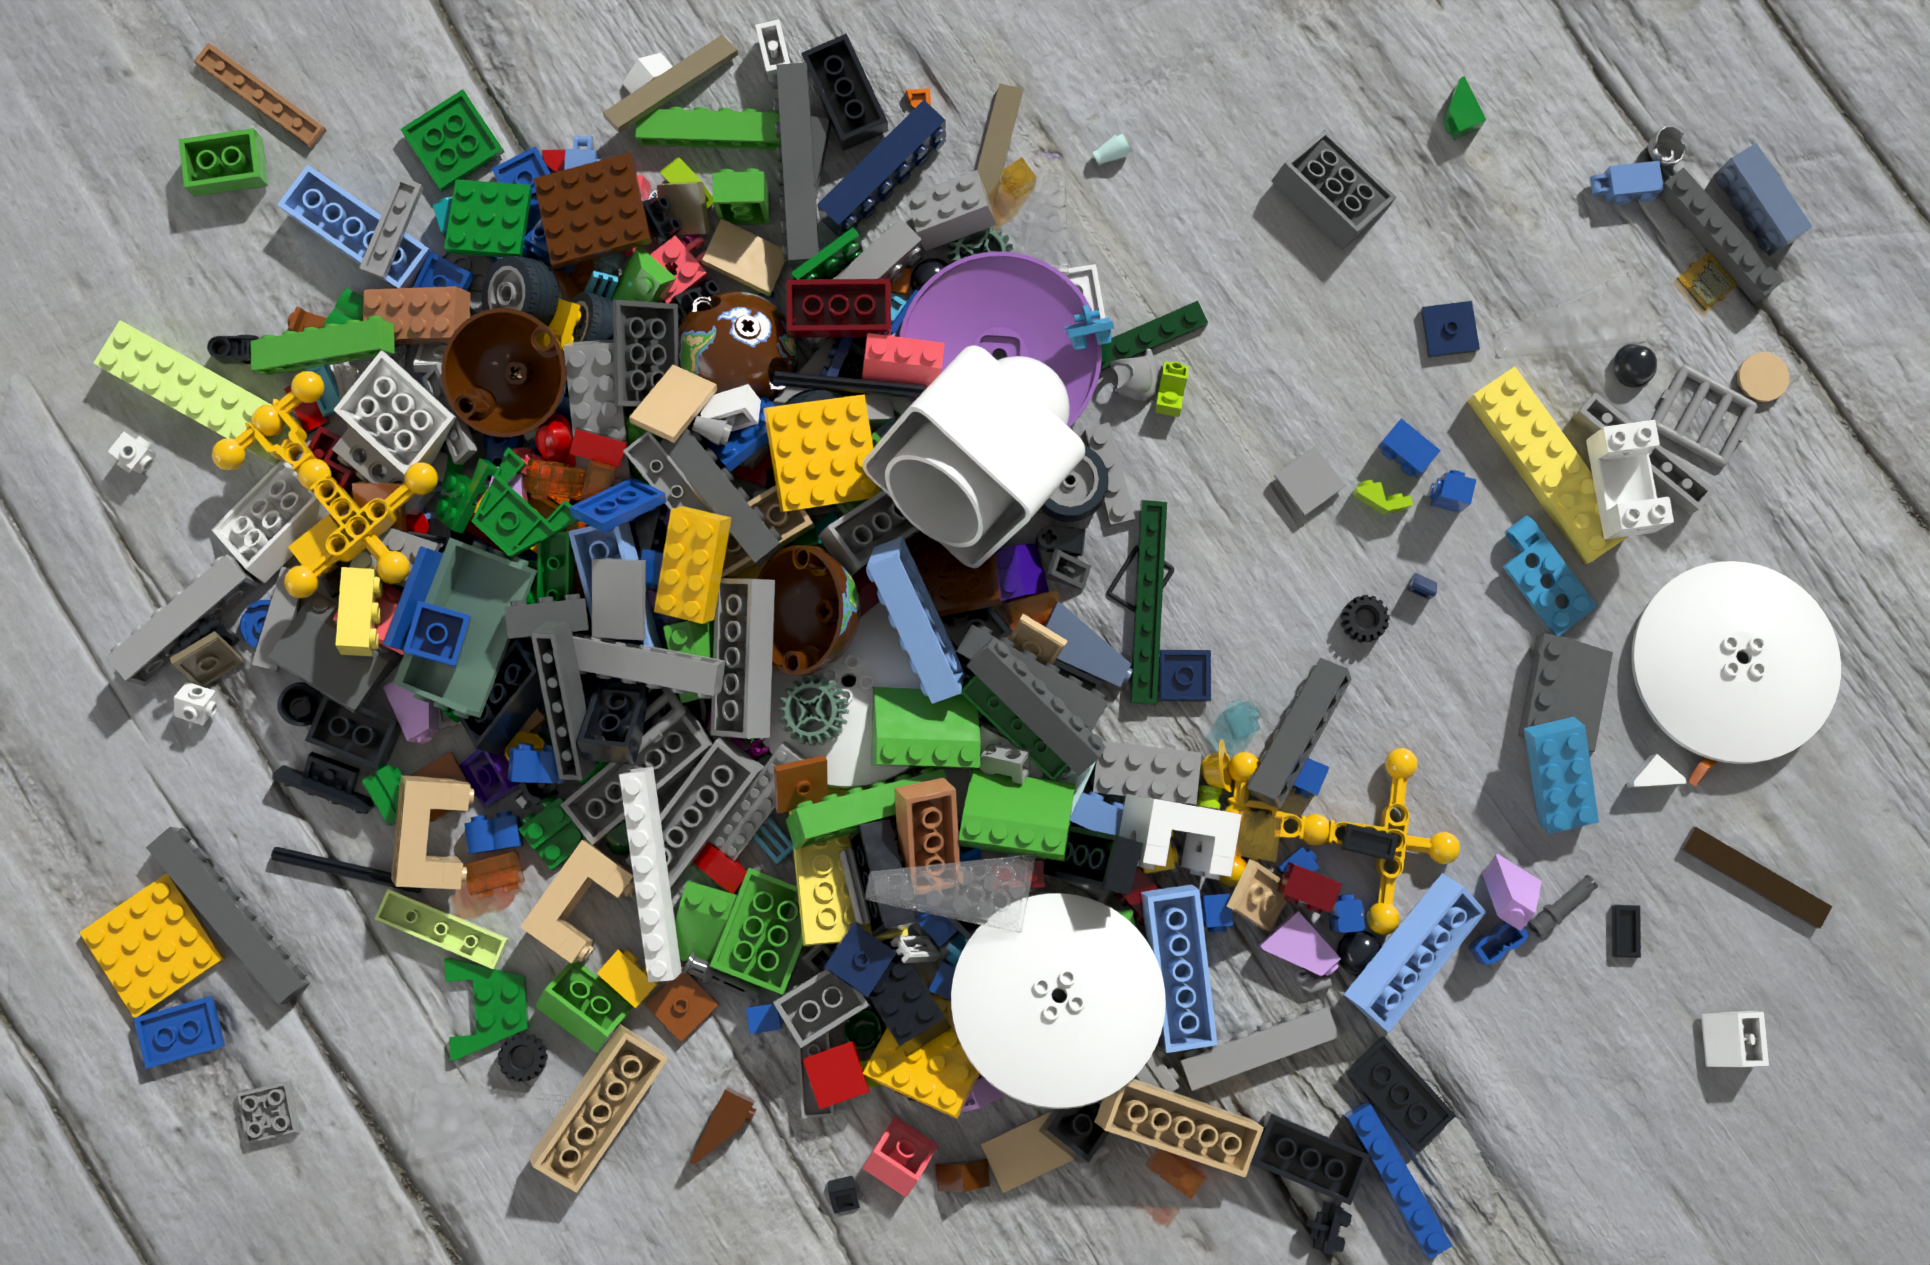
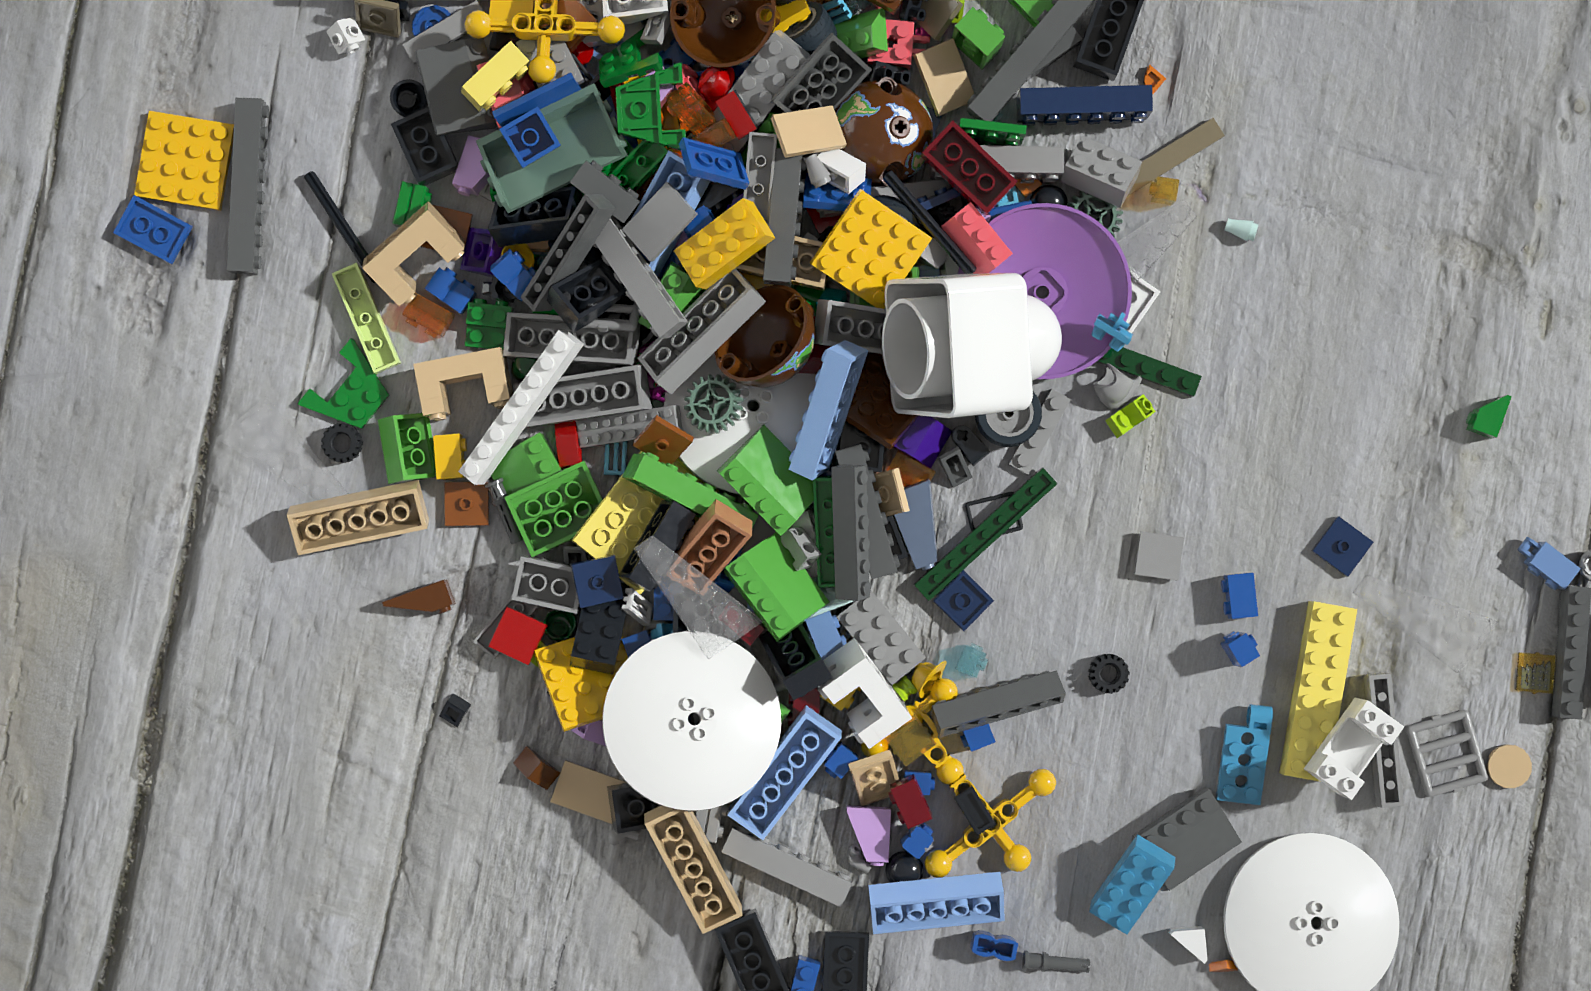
camera: 50 degrees right, 5 degrees up
light grey tile [236,1080,300,1145] -> none
black bracket [272,751,375,814] -> none
blue brick [746,1003,785,1034] -> none
light grey axle [839,848,871,926] -> none
coral slope [862,1116,938,1197] -> none
clear orange brick [1145,1148,1206,1199] -> none
dark grey slope [1271,130,1396,249] -> none
lime slope [1352,480,1413,515] -> none
dark blue slope [1407,573,1437,600] -> none
lavender slope [1482,854,1542,931] -> none
black helmet [1614,344,1657,388] -> none

